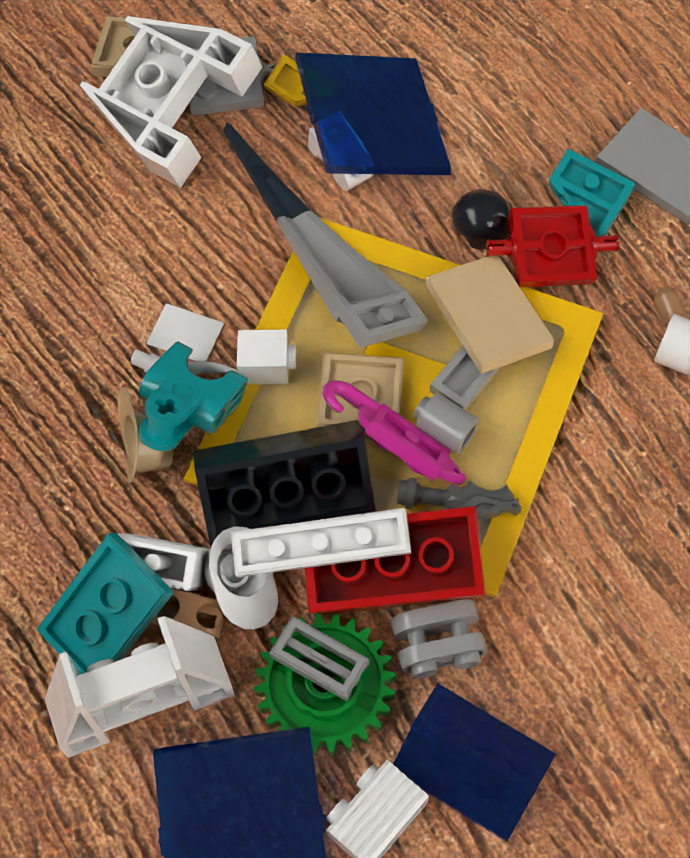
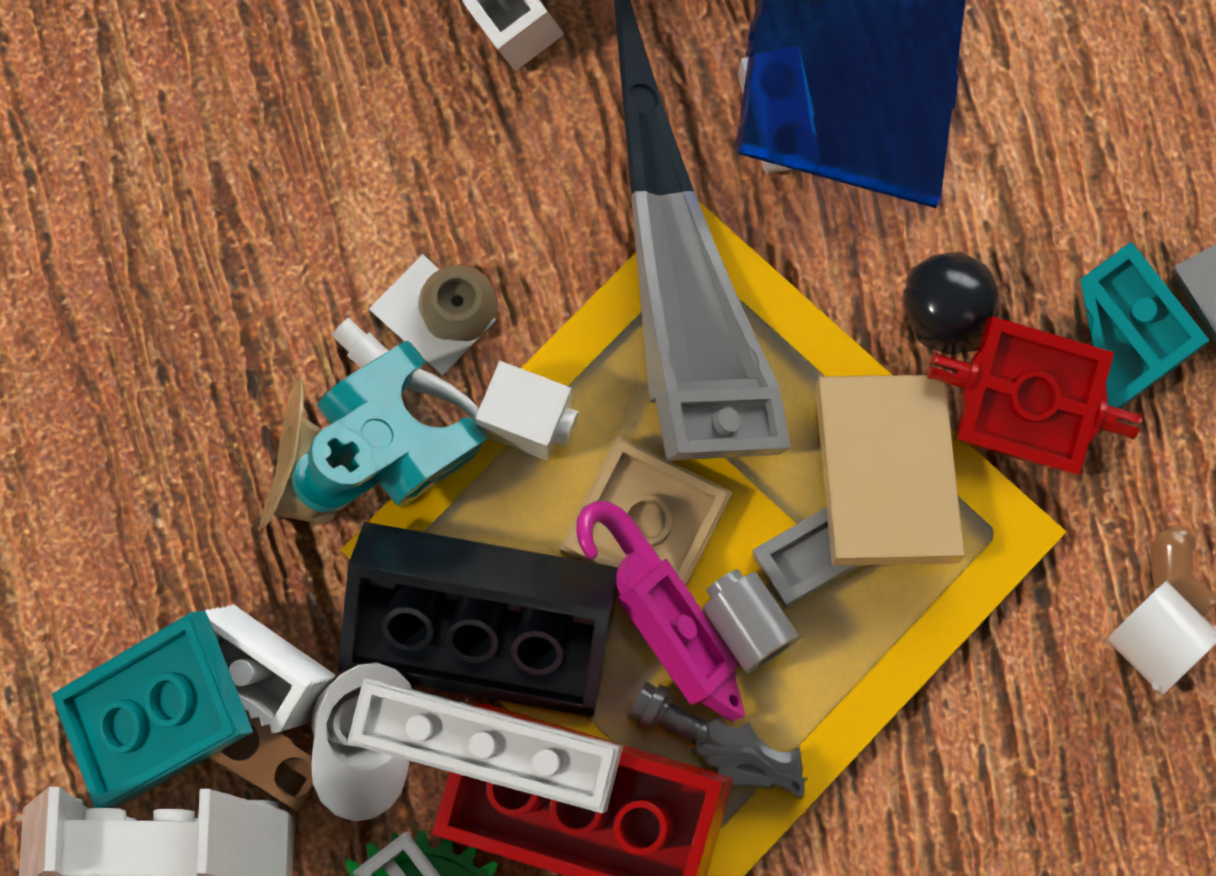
camera: 20 degrees right, 10 degrees up
none -> dark tan plate [418,265,498,341]

